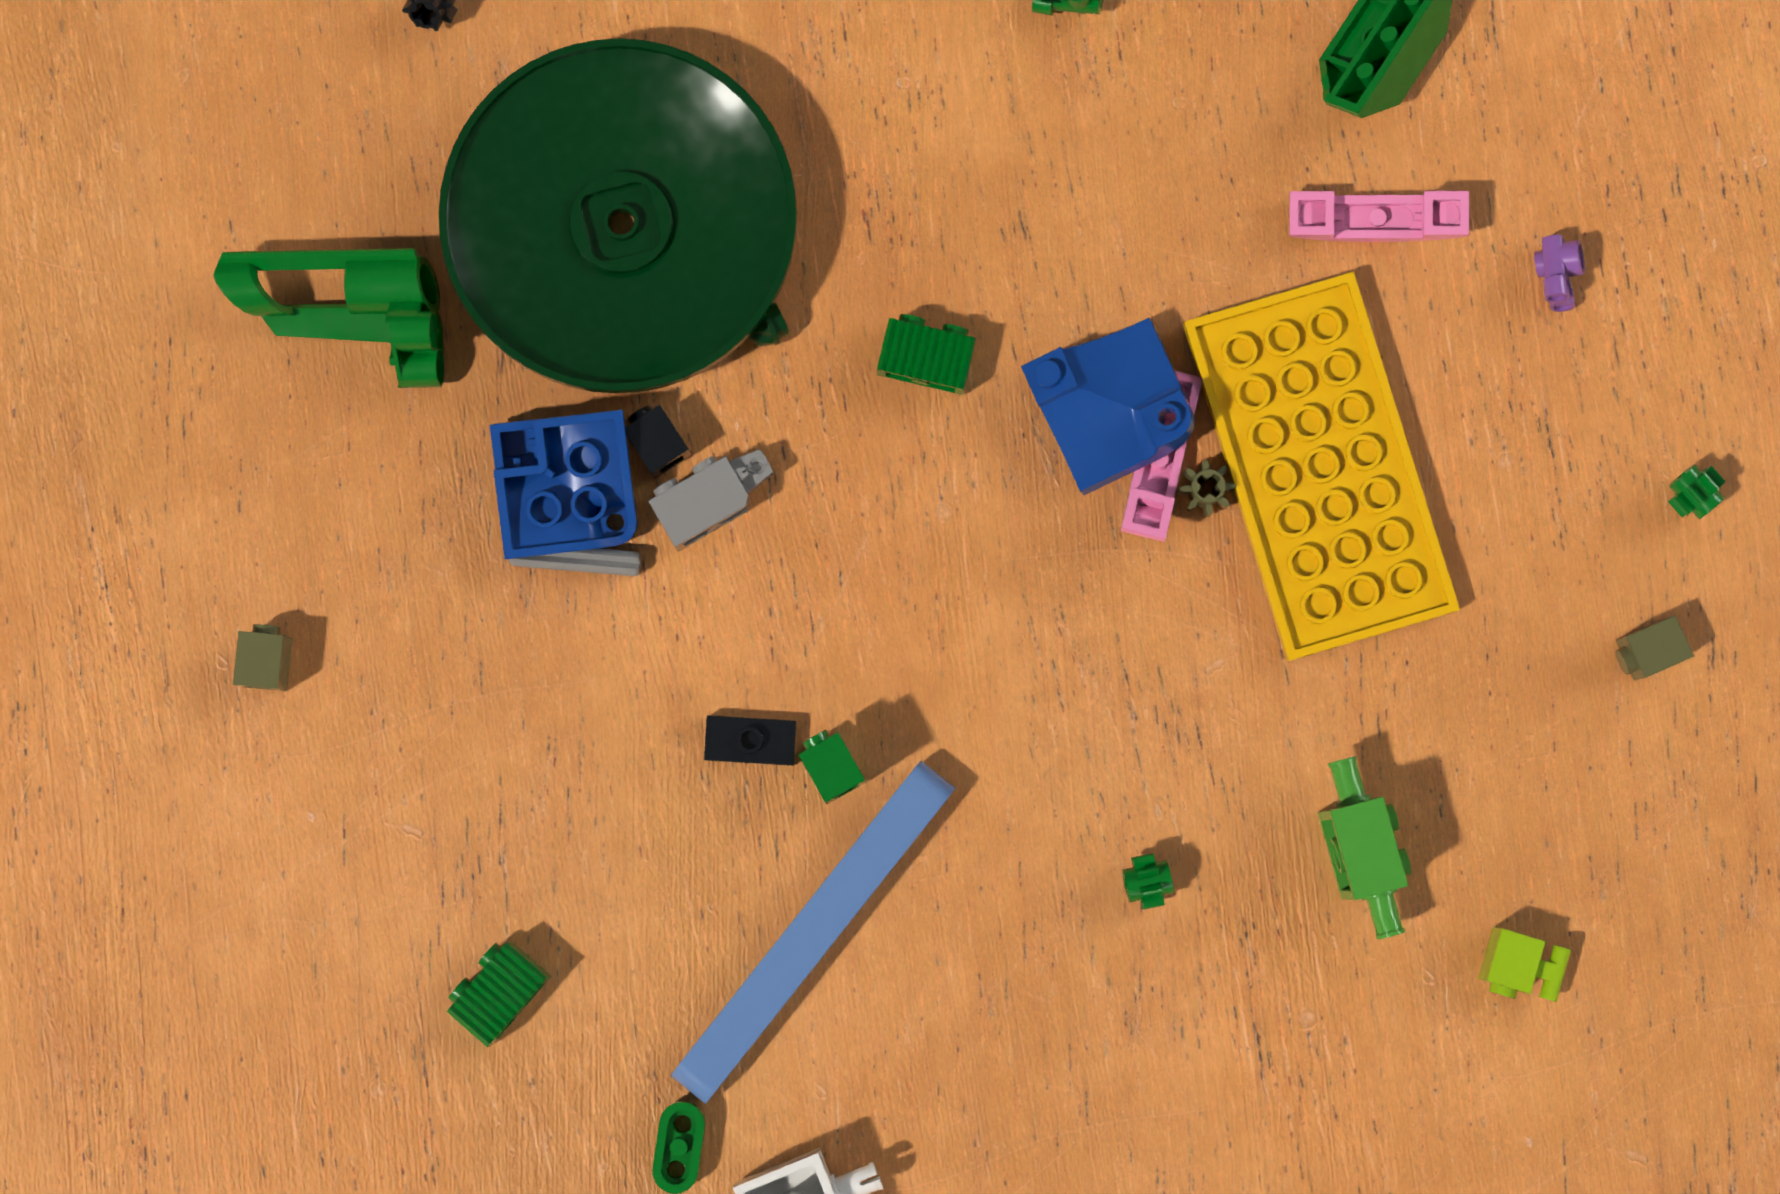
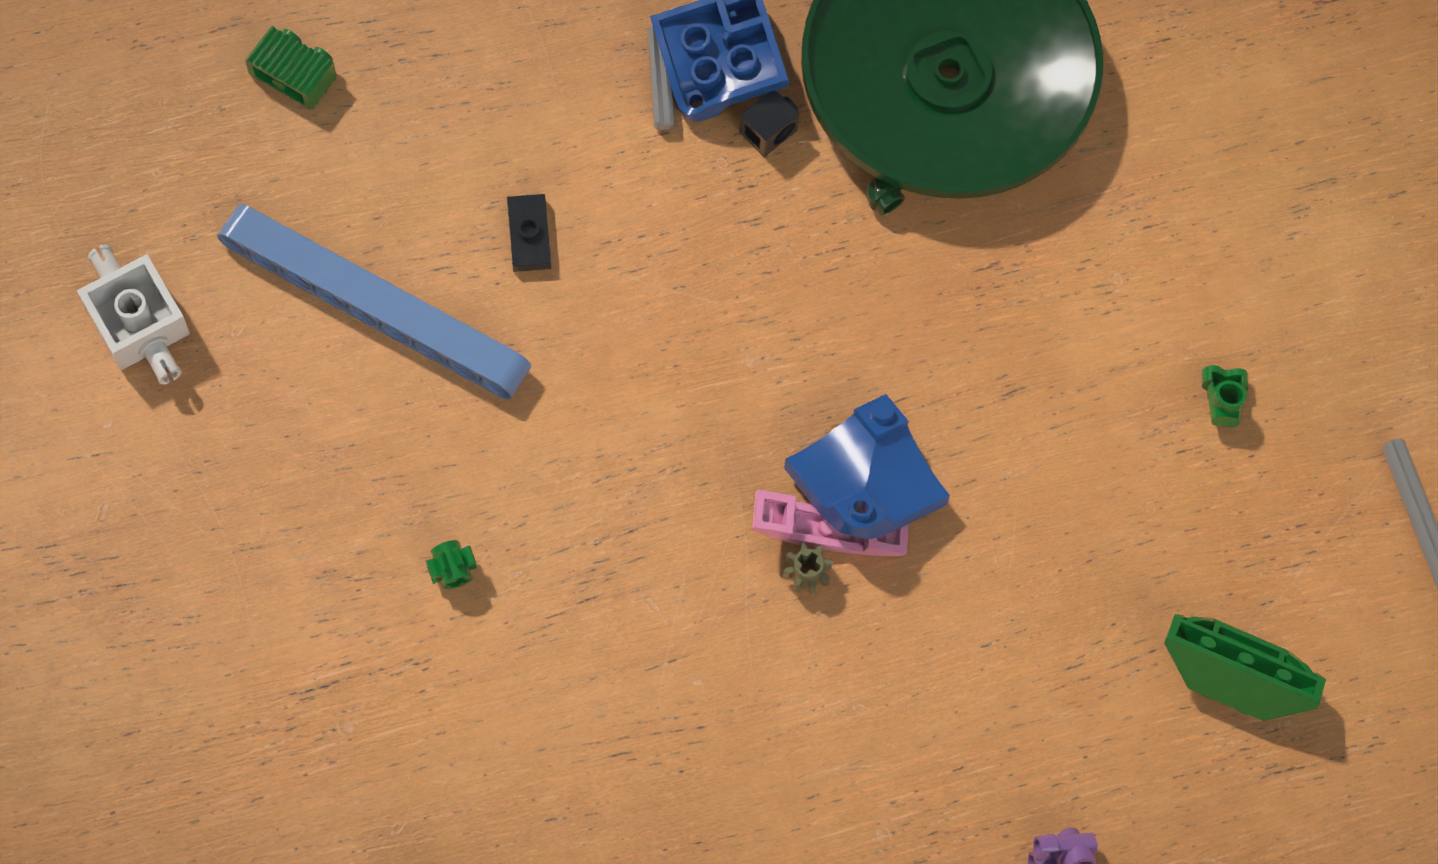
camera: 75 degrees right, 15 degrees down
light grey hinge [648,449,774,552] -> none
green plate [652,1101,706,1194] -> none
green brick [798,730,866,804] -> none
green brick [877,314,976,395] -> none
yellow plate [1183,272,1460,662] -> none
bright pink slope [1289,191,1469,242] -> none
bright green brick [1317,756,1412,939] -> none

